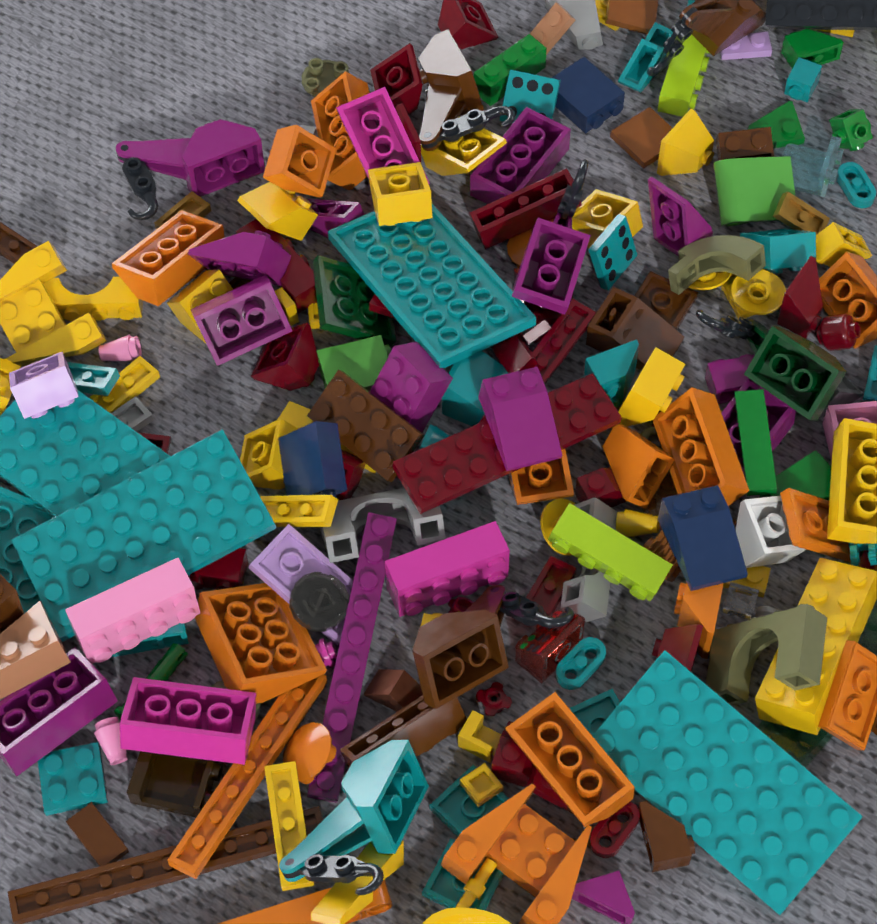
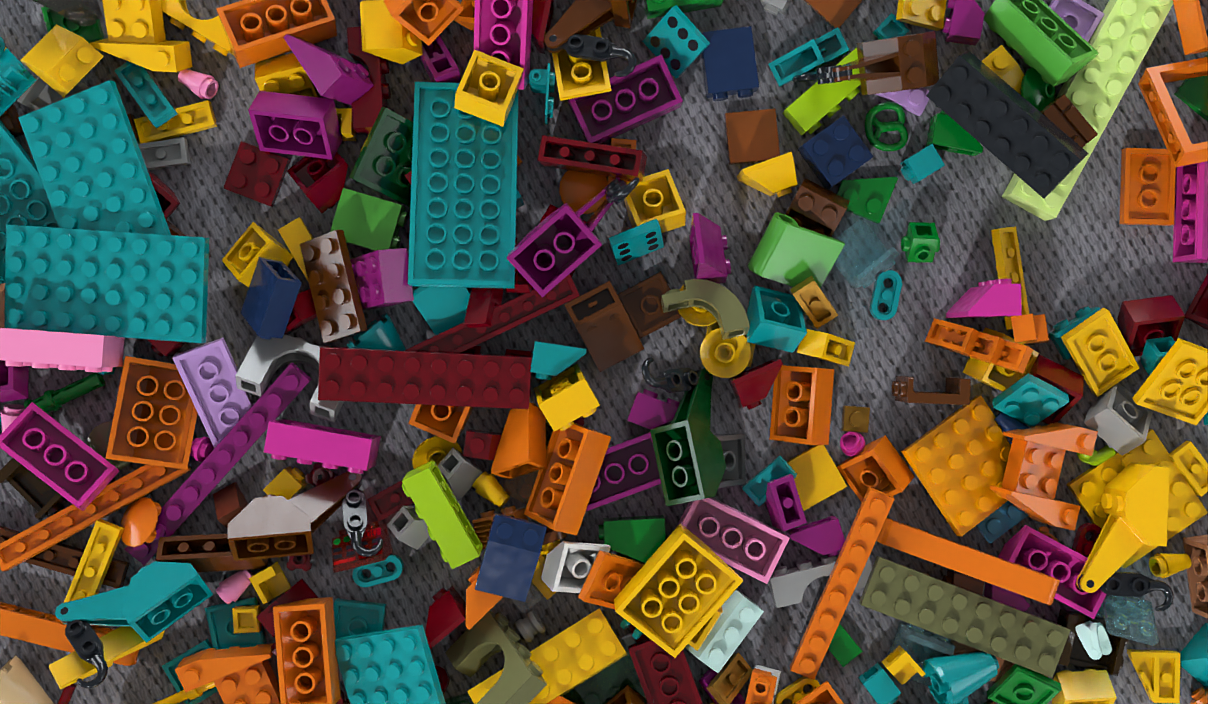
camera: 35 degrees right, 30 degrees up
lavender slope [9,351,79,419] -> none
yellow plate [260,495,338,527] -> none
clear smoke tile [289,572,349,632] -> none
magenta slope [478,367,562,471] -> none
green tile [734,389,777,496] -> none
dark red head [817,313,861,351] -> none
none -> bright pink cone [215,570,253,604]
none -> dark red plate [223,141,291,207]
none -> teal hinge [529,63,555,125]
none -> dark blue brick [798,115,874,189]
none -> green piece [864,101,908,151]

